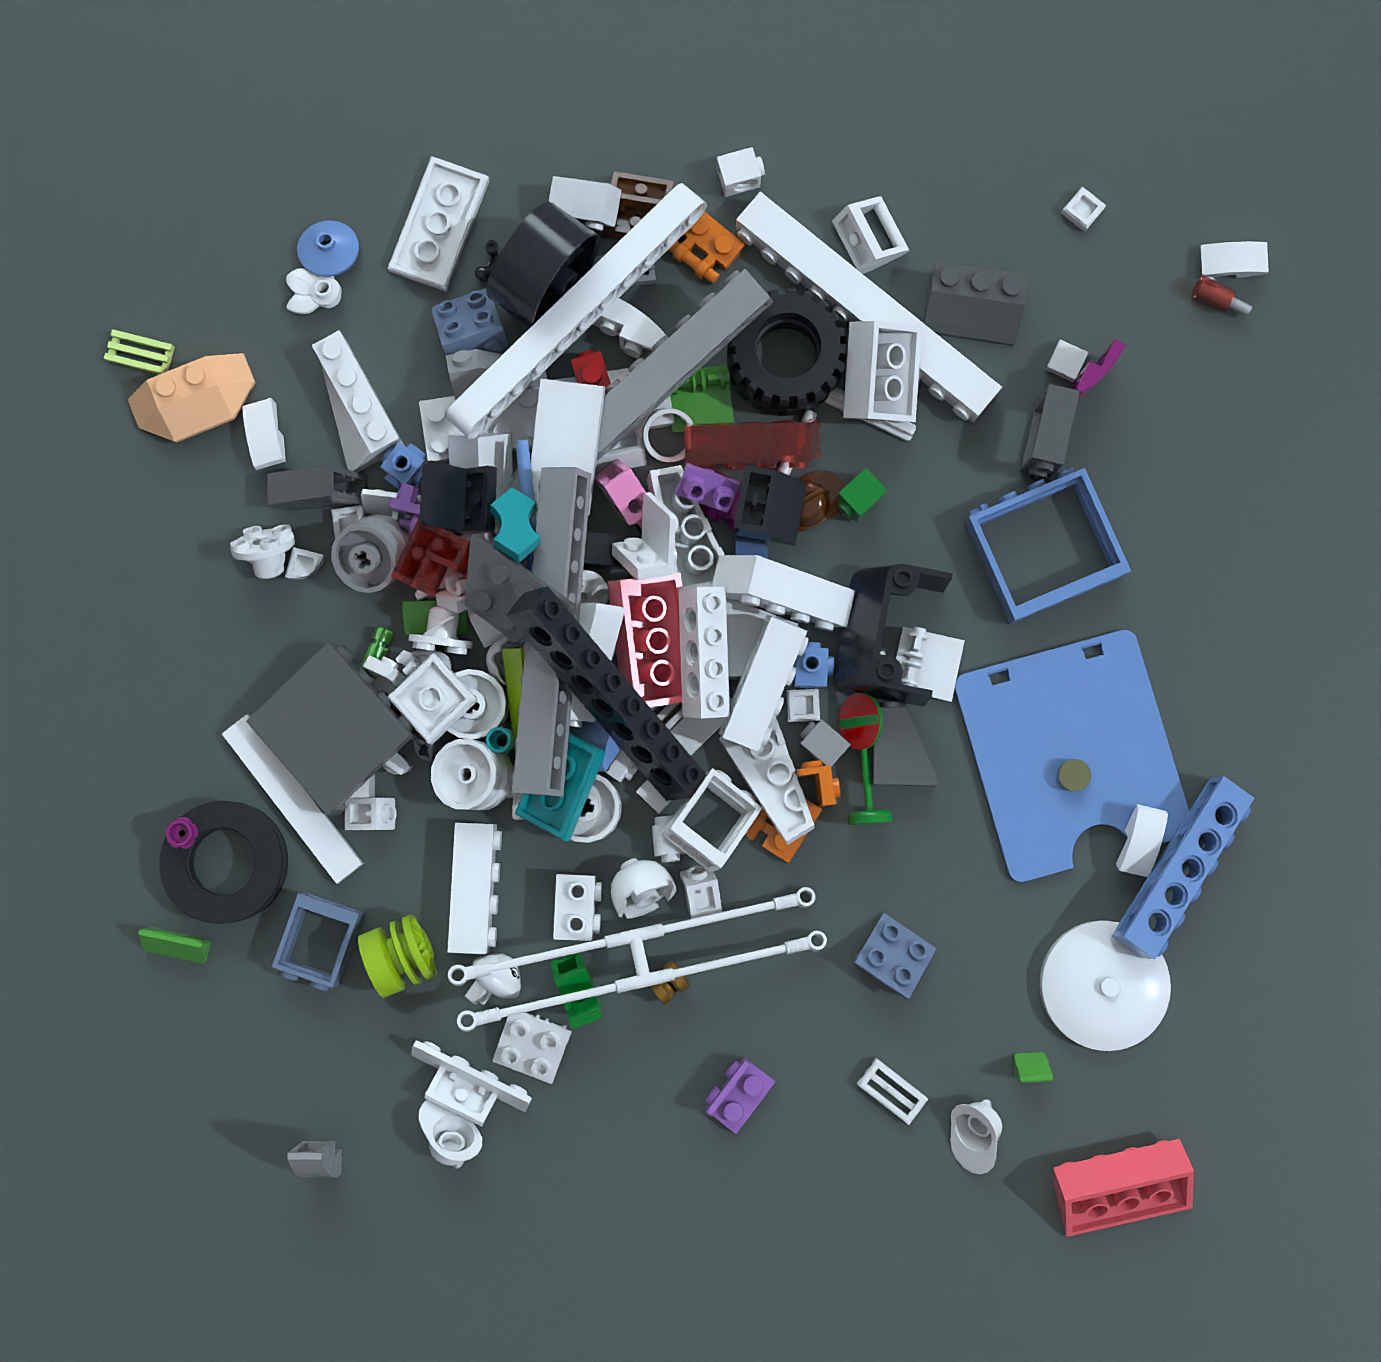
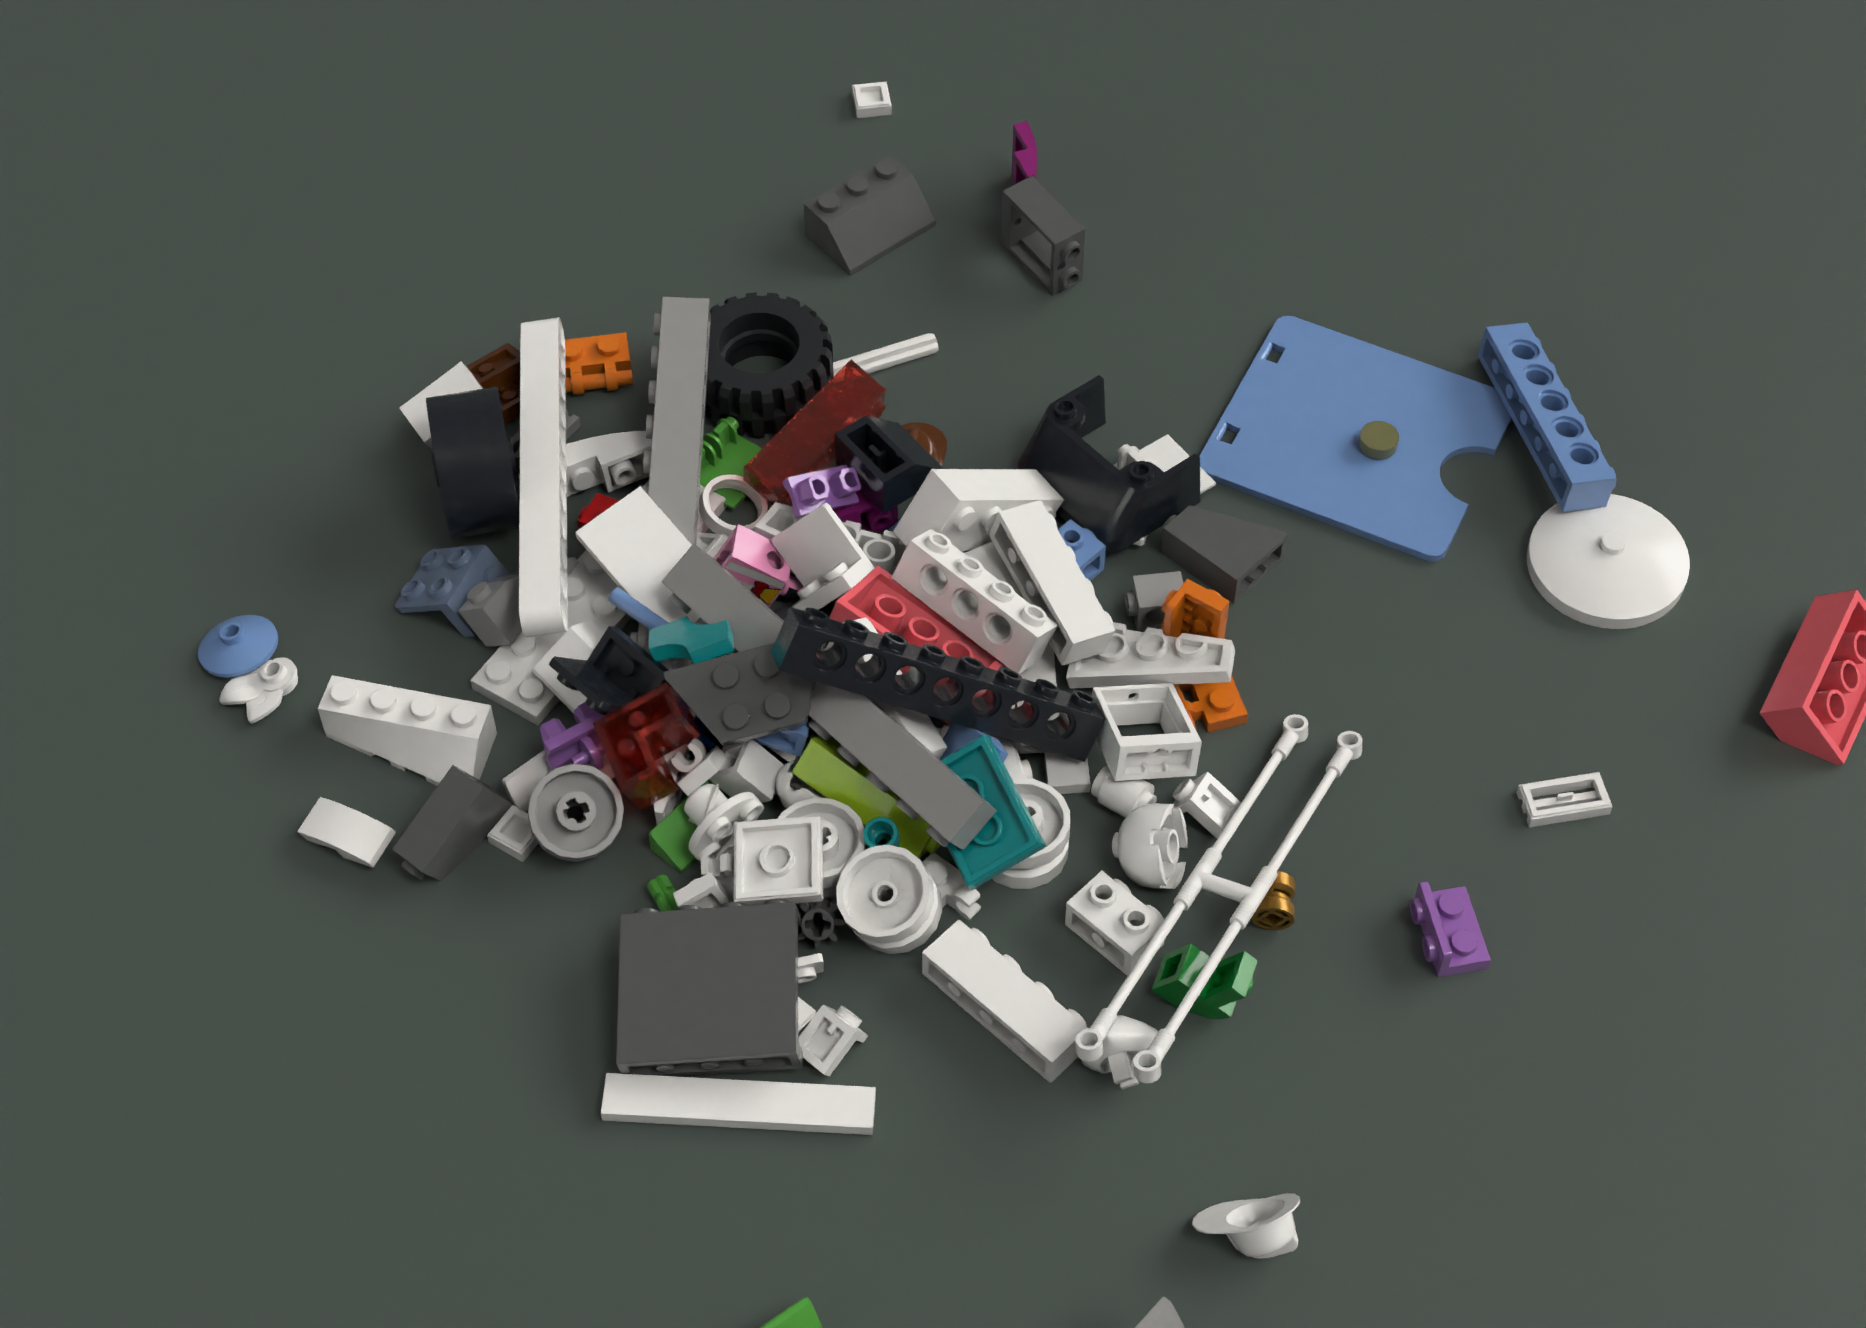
camera: 50 degrees left, 30 degrees down
yellowish green tile [104,329,175,375] -> none
light nougat wedge [128,353,256,443] -> none
black tyre [159,801,288,924] -> none
magenta plate [166,817,198,849] -> none
white plate [230,524,295,579] -> none
sand blue window [272,892,365,991] -> none
white tile [285,547,325,580] -> none
lime wheel [358,914,437,998] -> none
medium blue brick [380,442,425,490] -> none
white tile [388,156,490,292] -> none
white bracket [411,1040,532,1127] -> none
black piece [475,240,499,281] -> none
white hinge [493,1012,572,1084] -> none
white brick [716,147,765,197] -> none
white brick [736,192,1002,423] -> none
white tile [786,689,820,722] -> none
white tile [832,196,909,274] -> none
green brick [835,468,888,522] -> none
piece [838,693,893,825] -> none
white slope [843,321,922,422] -> none
sand blue hinge [853,913,937,1000] -> none
white piece [950,1099,1002,1174] -> none
medium blue window [964,468,1131,624] -> none
bright green slope [1013,1052,1053,1083] -> none
white tile [1045,339,1089,382] -> none
white slope [1116,804,1168,877] -> none
clear red piece [1191,274,1253,316] -> none
white slope [1201,241,1269,279] -> none

